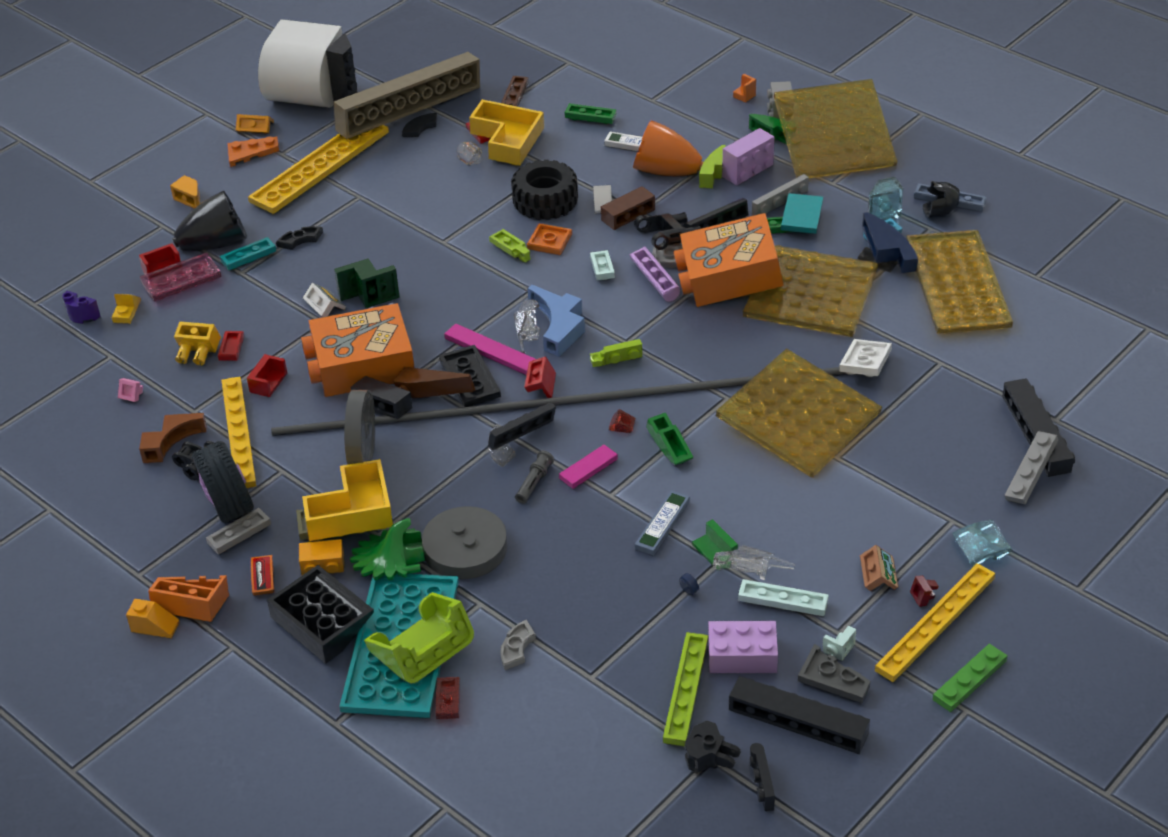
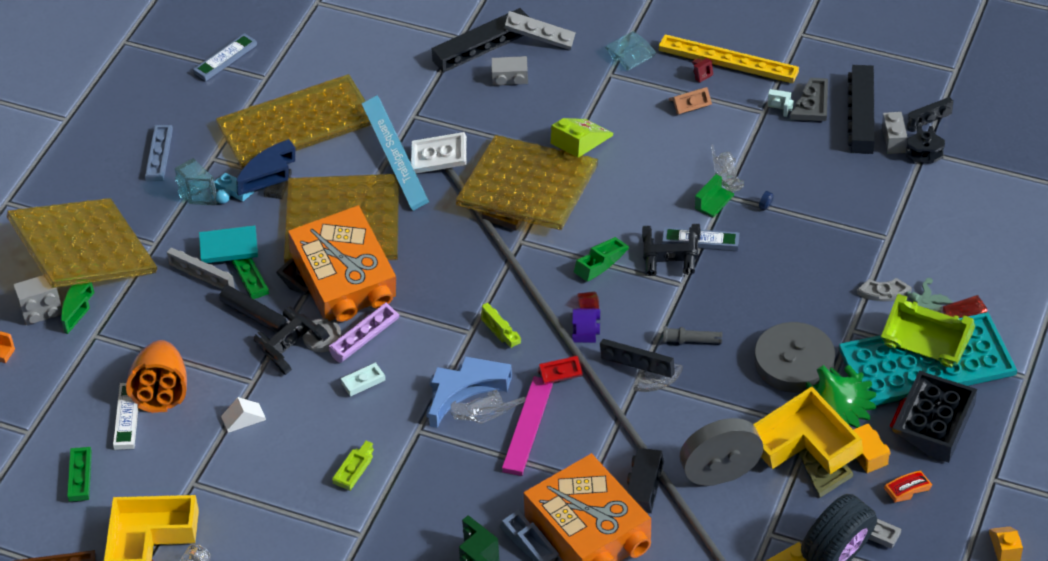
camera: 110 degrees left, 5 degrees up
orange wedge [148,575,229,622] -> none
reddish brown slope [393,367,475,398] -> none
black plate [439,345,501,407] -> none
black tyre [511,159,578,220] -> none
orange tile [527,223,572,255] -> none
dark pink tile [559,445,618,489] -> none
reddish brown brick [601,186,655,230] -> none
lime plate [663,632,708,746] -> none
lime slope [699,145,726,189] -> none
lavender brick [708,621,778,673] -> none
lavender brick [722,128,774,186] -> none
light aqua plate [738,579,829,616] -> none
black helmet [923,181,960,217] -> none
bright green plate [932,643,1008,712] -> none
none -> tile [193,33,257,81]
none -> medium azure tile [362,95,429,211]
none -> light grey brick [492,56,528,85]
none -> lime slope [550,118,613,158]
none -> dark purple cylinder [572,308,601,343]
none -> black connector [642,224,701,276]
none -> light grey brick [882,112,907,154]
none -> sand green piece [907,278,953,312]

